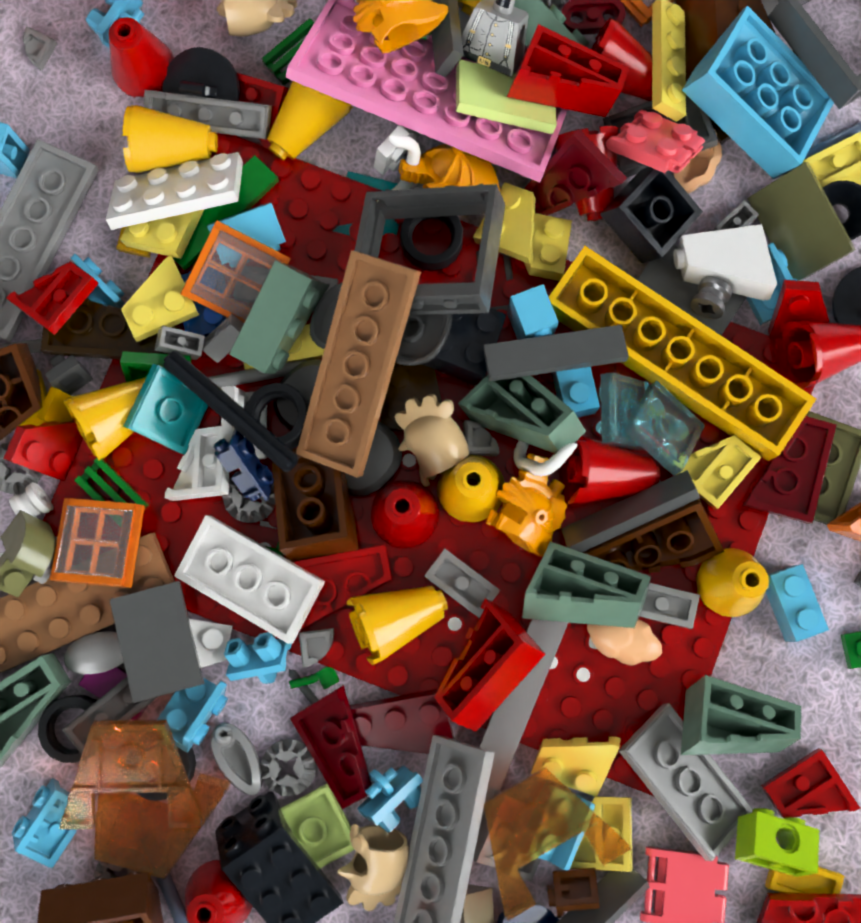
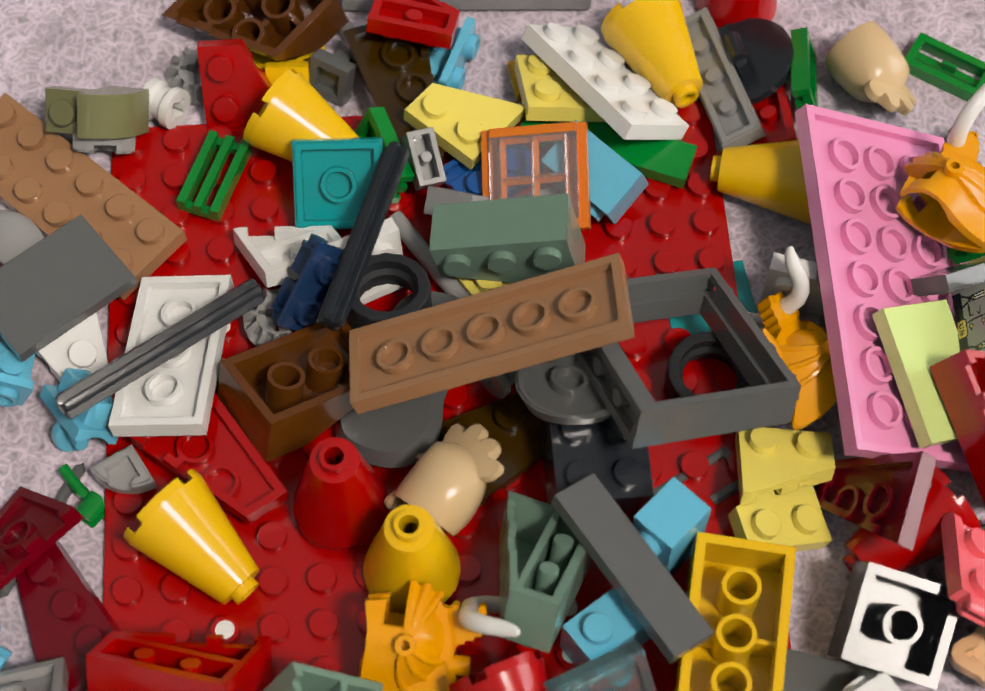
camera: 60 degrees right, 20 degrees down
clear piece [50,498,145,588] -> none
light grey plate [424,549,500,618] -> none
light grey tile [463,420,499,456] -> none
none -> black axle [55,279,265,419]
none -> green tile [791,27,818,109]

